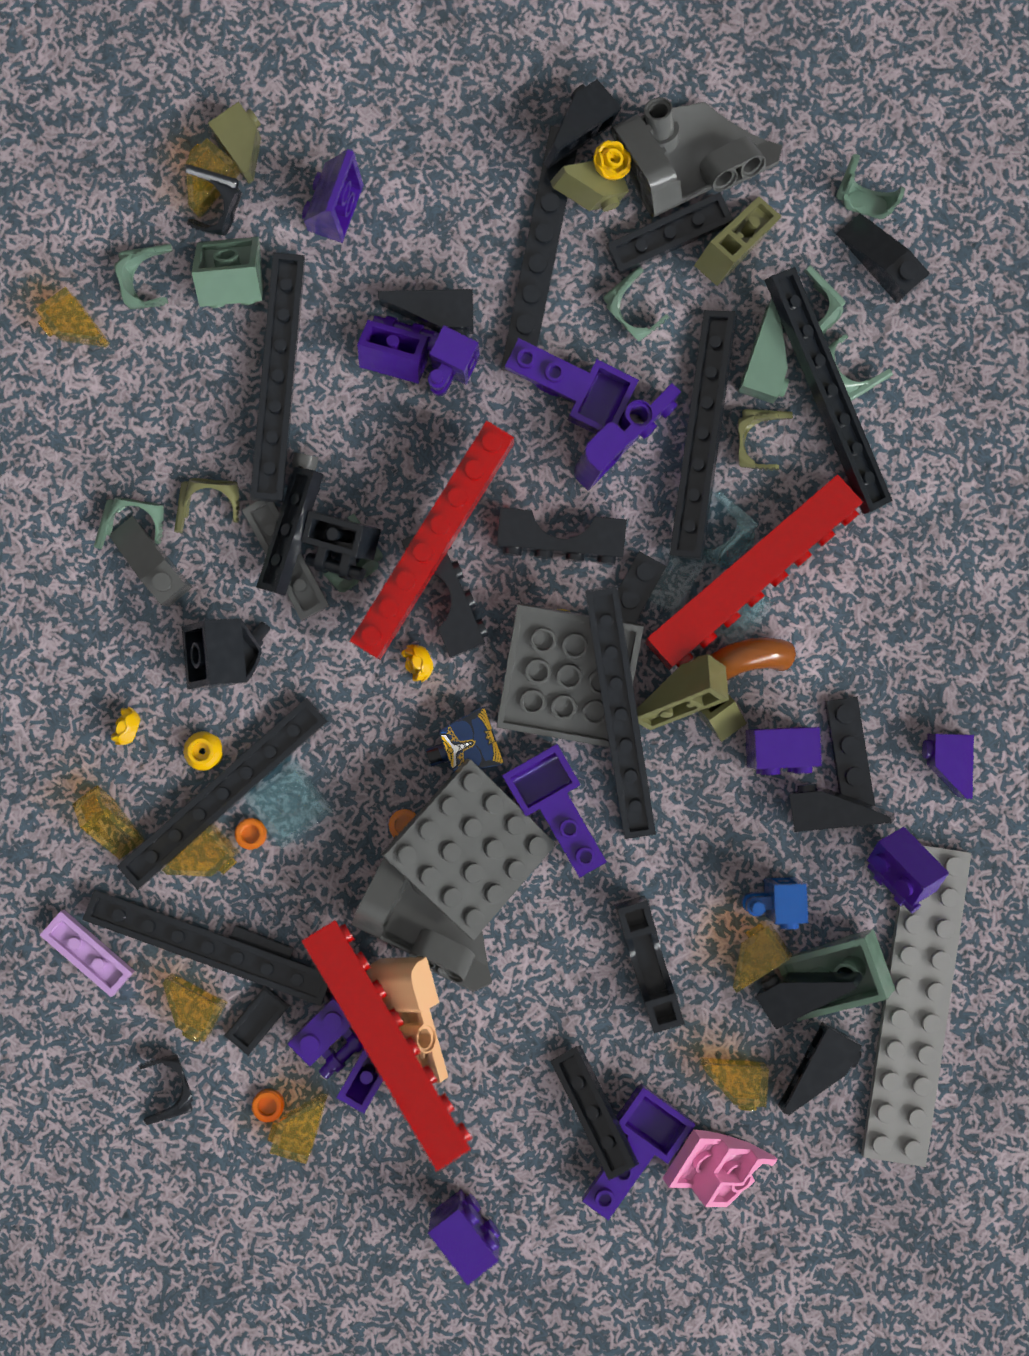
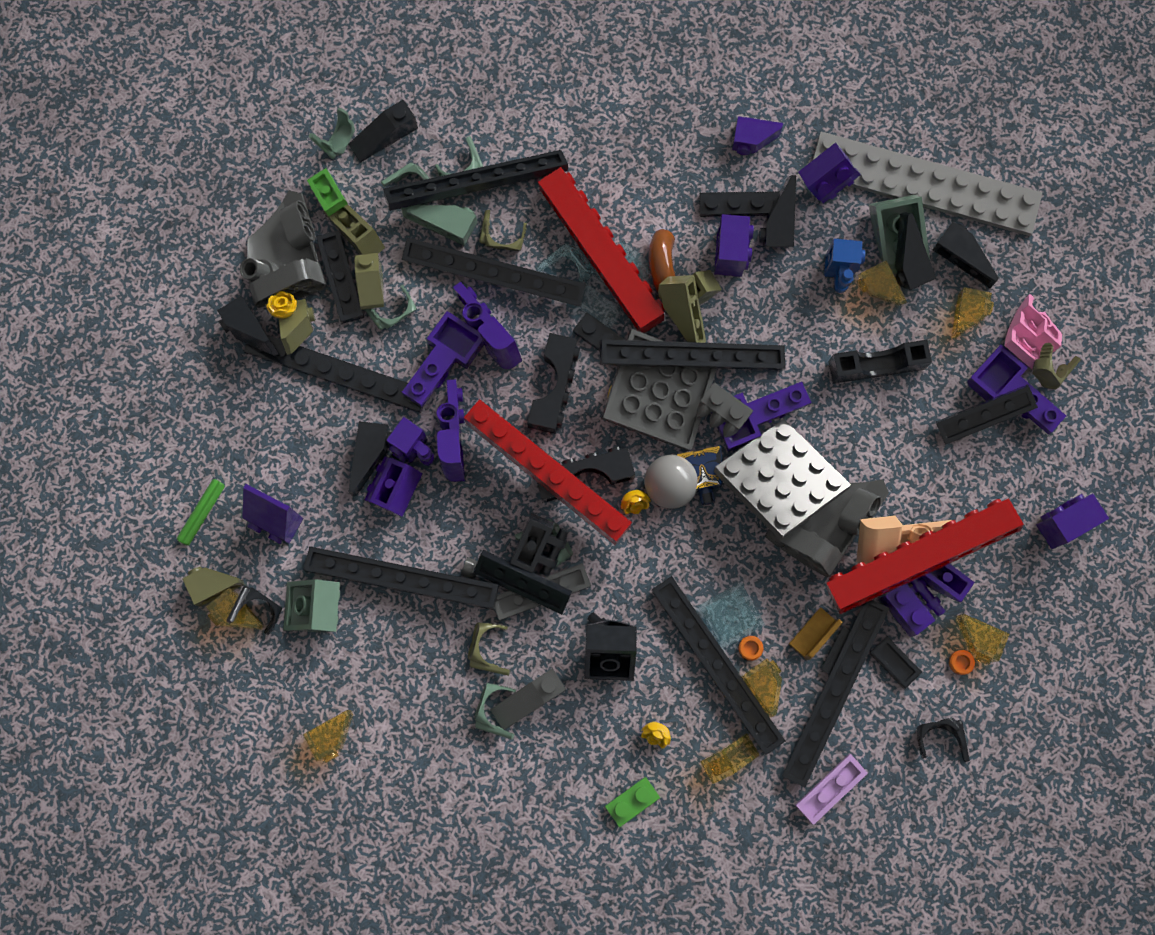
camera: 85 degrees left, 10 degrees down
sand green helmet [114,244,172,309] -> none
clear yellow slope [163,973,228,1042] -> none
yellow plate [183,731,223,771] -> none
orange tile [388,809,416,837] -> none
none -> bright green axle [177,479,225,546]
none -> bright green plate [307,168,348,216]
none -> olive slope [355,253,384,310]
none -> dark purple plate [437,379,465,482]
none -> bright green plate [605,777,660,828]
none -> light grey piece [644,455,698,509]
none -> dark grey plate [697,382,753,438]
none -> pearl gold panel [788,607,843,660]
none -> olive helmet [1032,343,1081,389]

